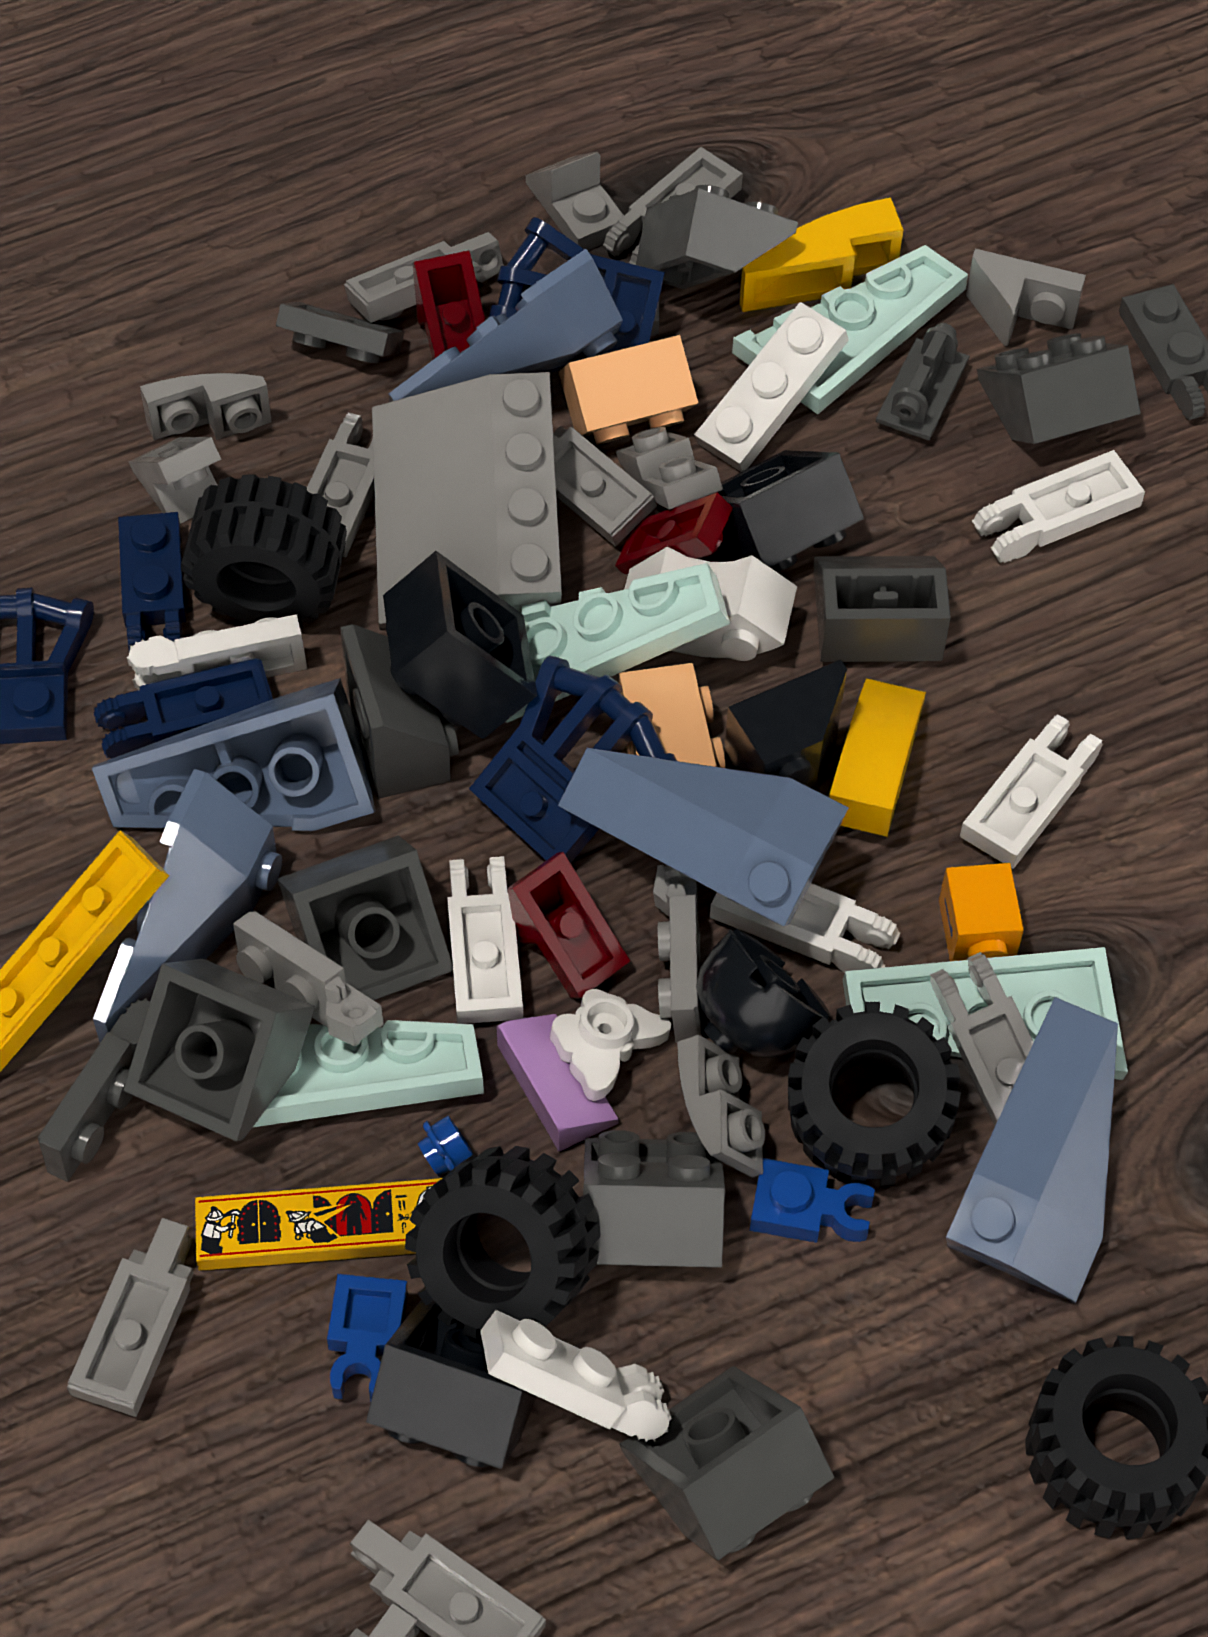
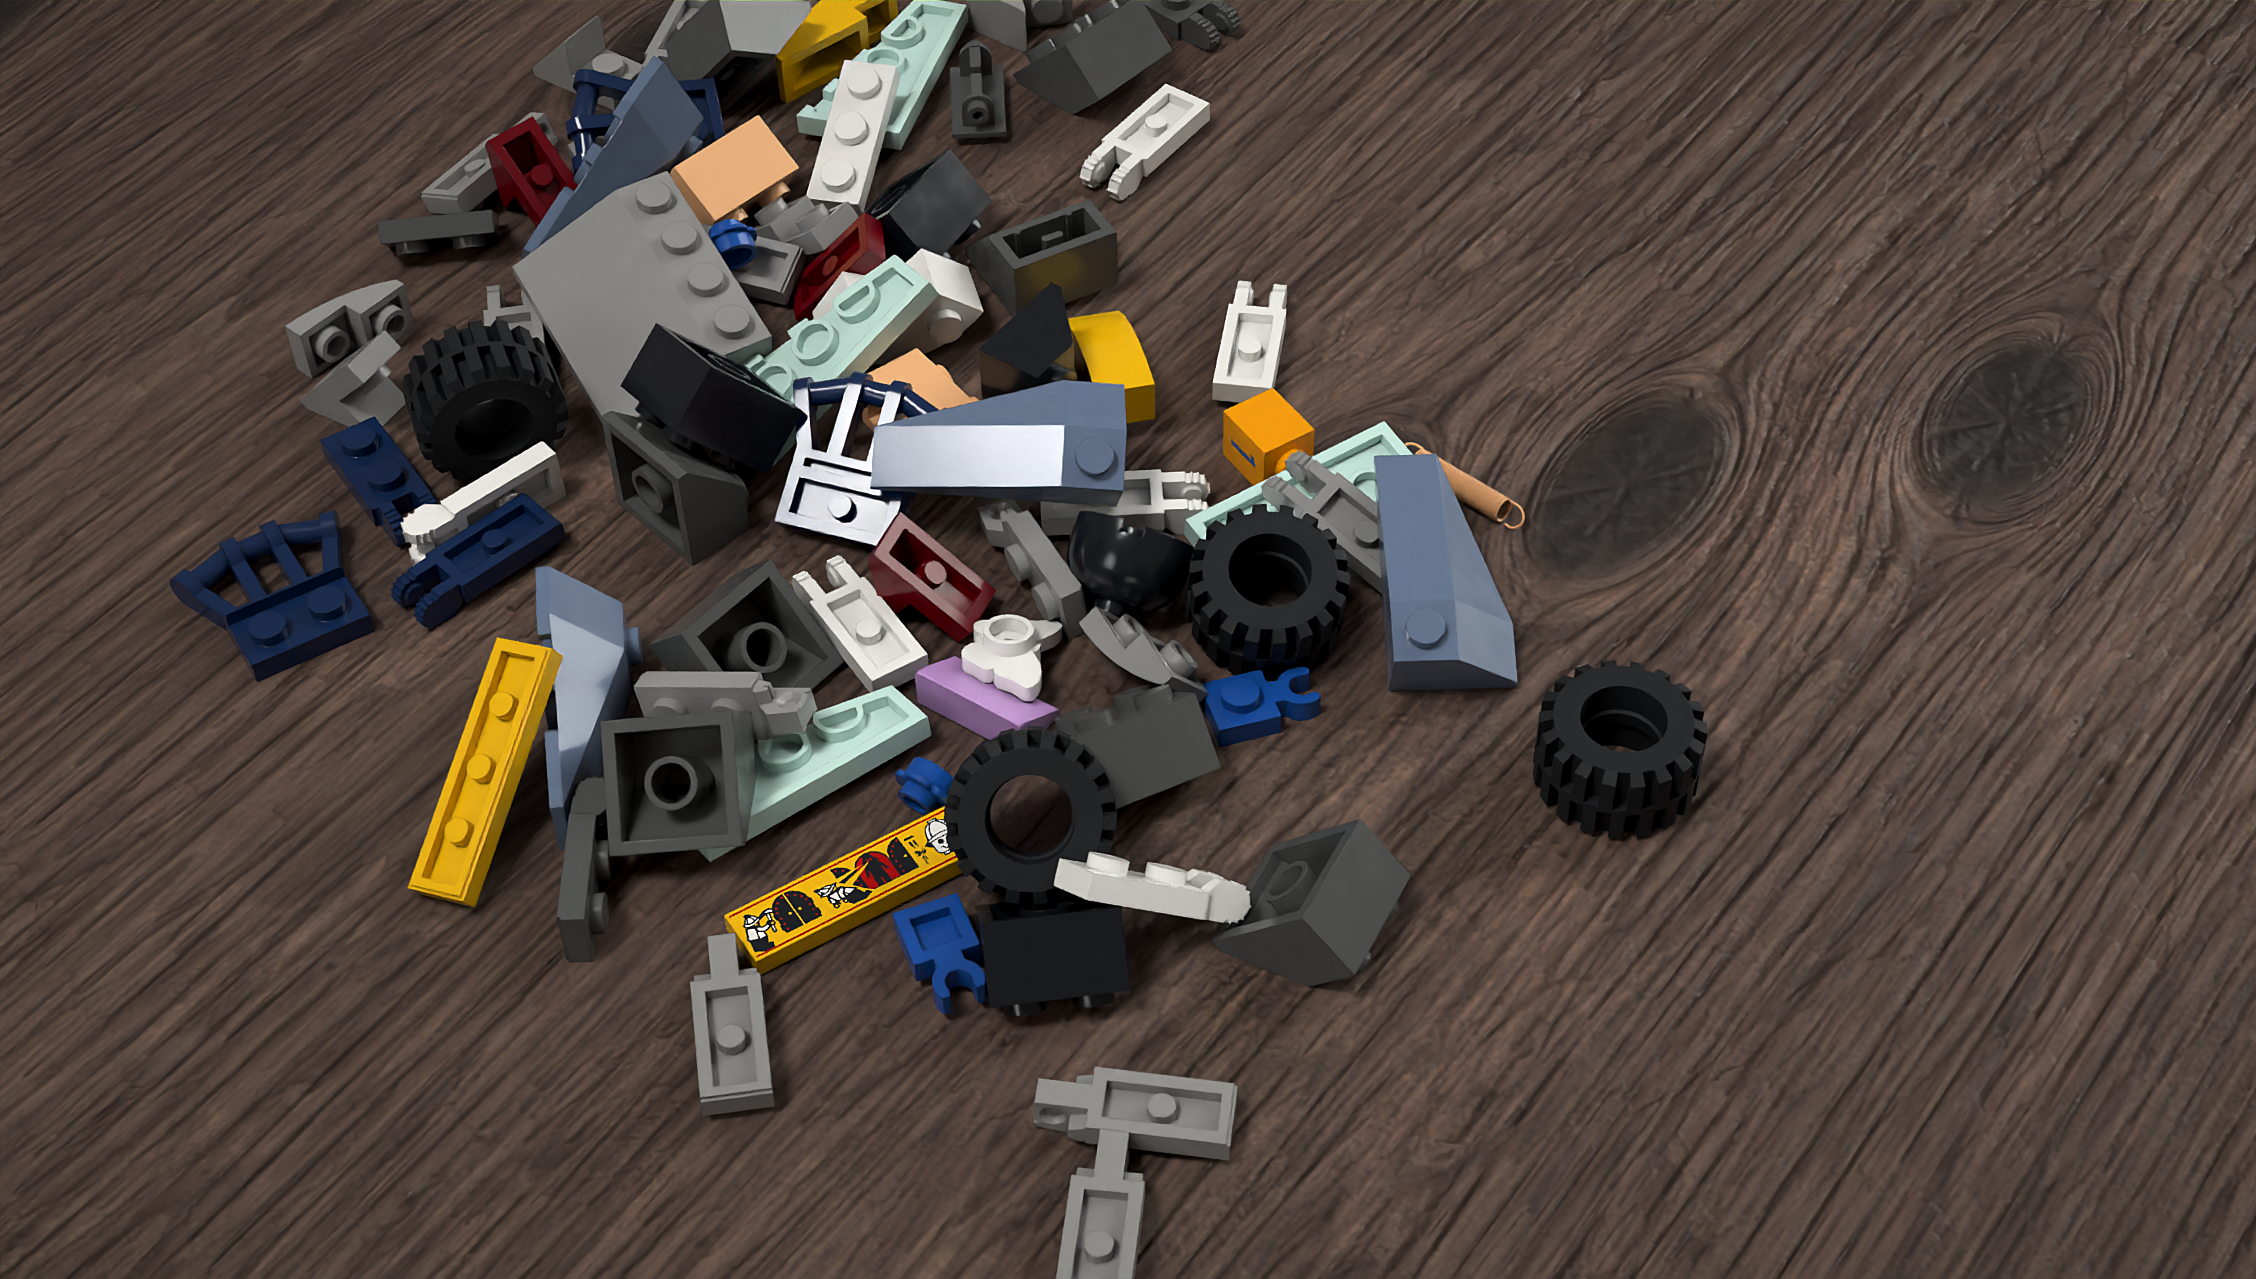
camera: 25 degrees left, 10 degrees down
sand blue wedge [92,678,375,831] -> none
none -> blue plate [708,219,758,270]
none -> light nougat piece [1404,442,1525,530]

